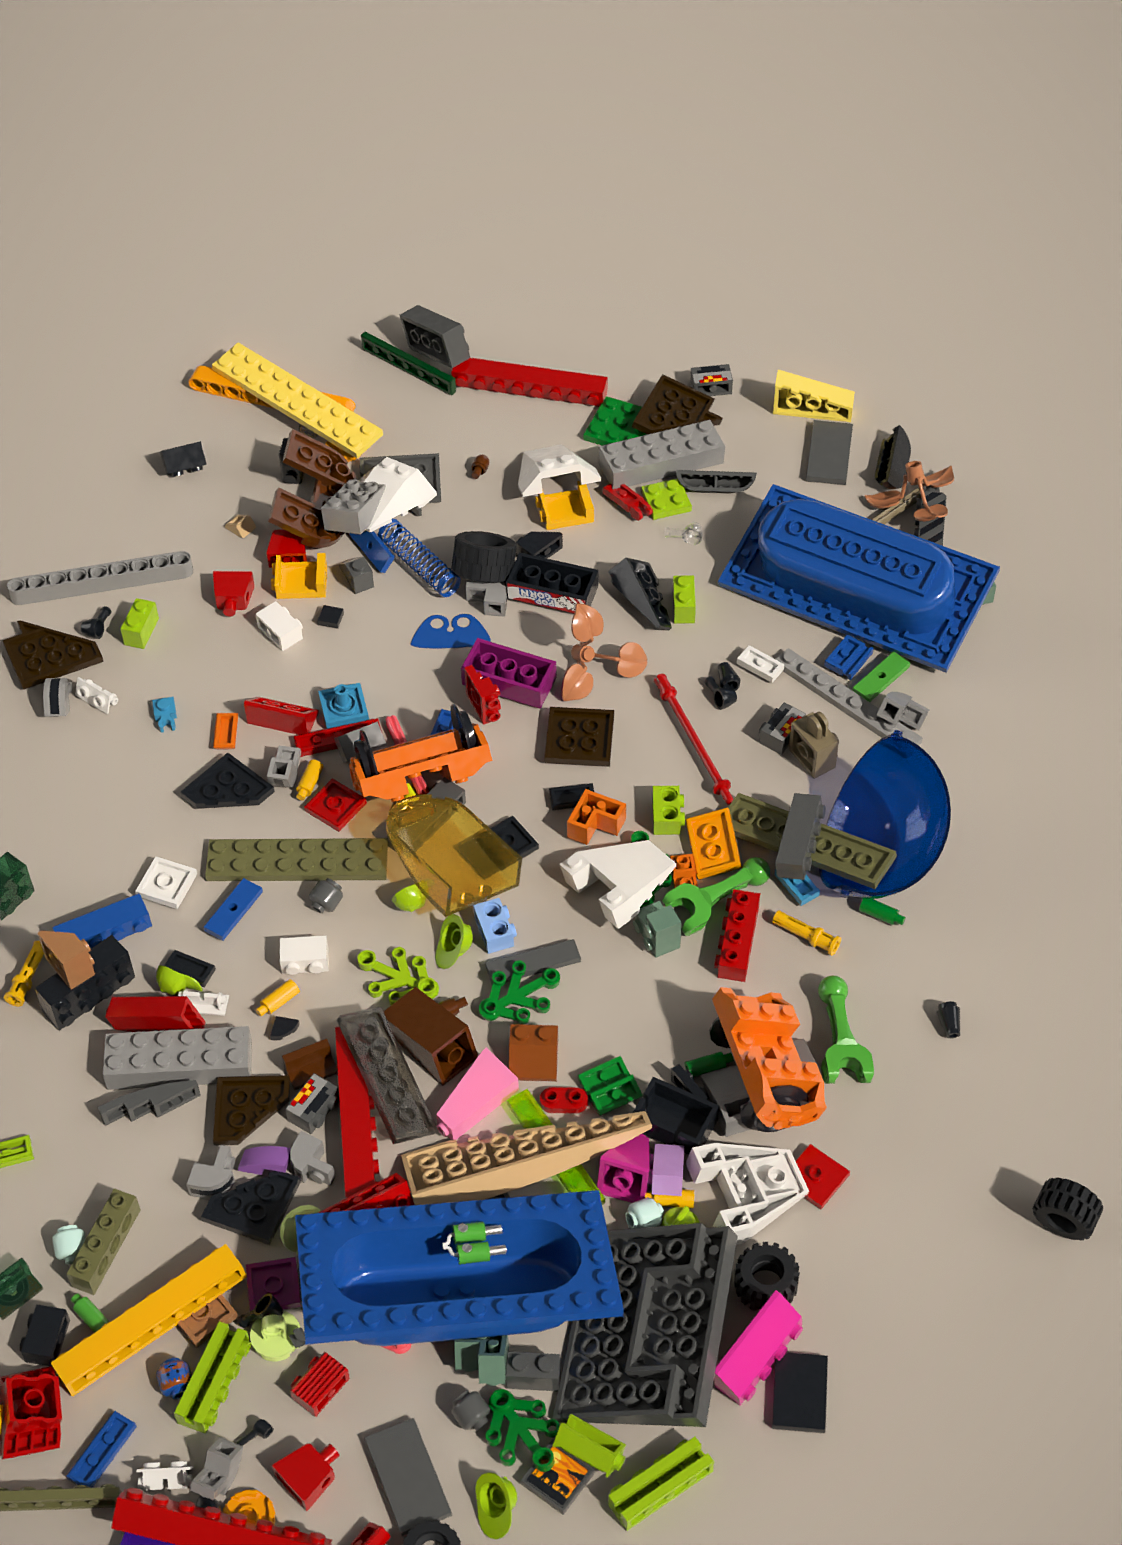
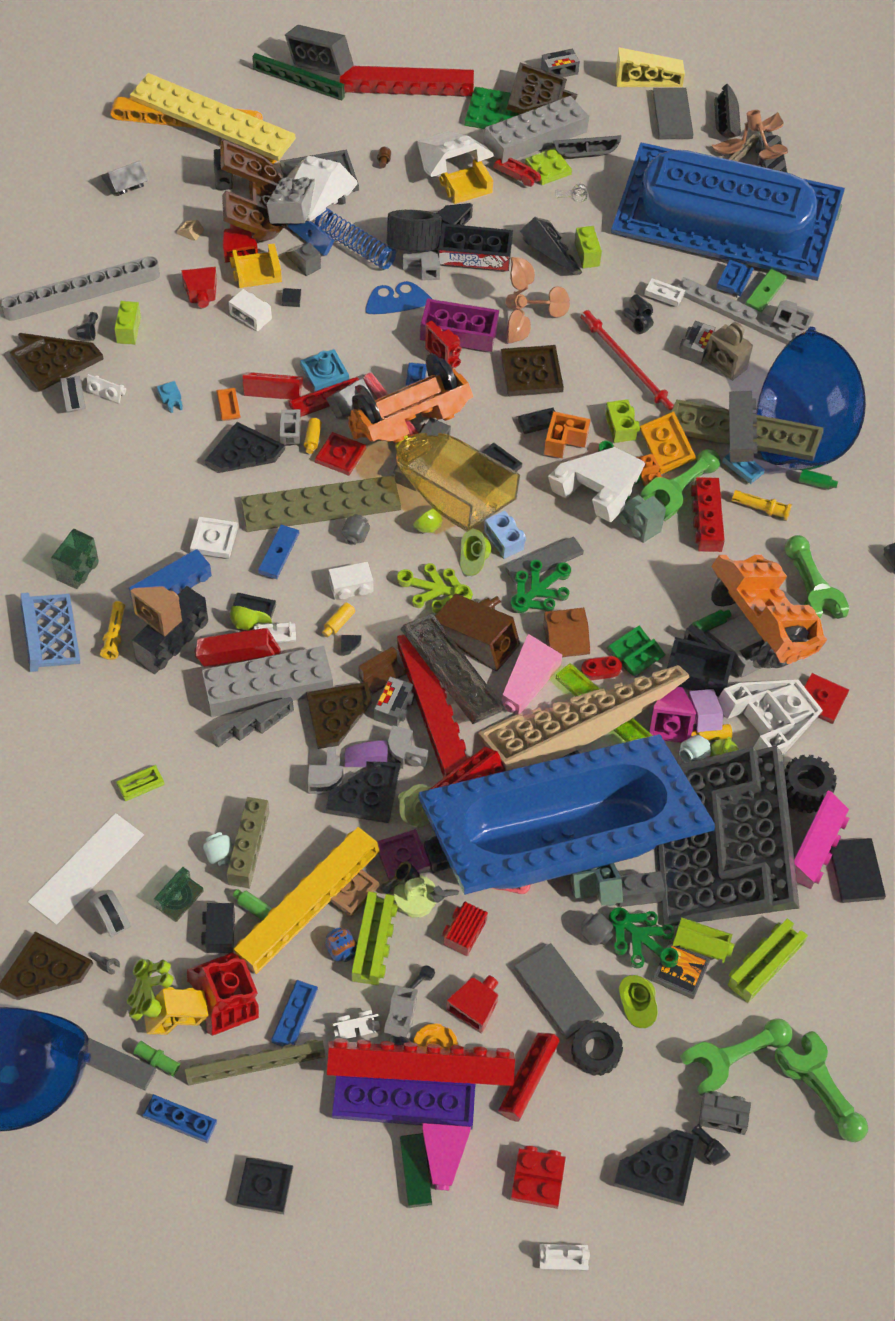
camera: 15 degrees left, 5 degrees up
bright green piece [443,1221,507,1265] -> none

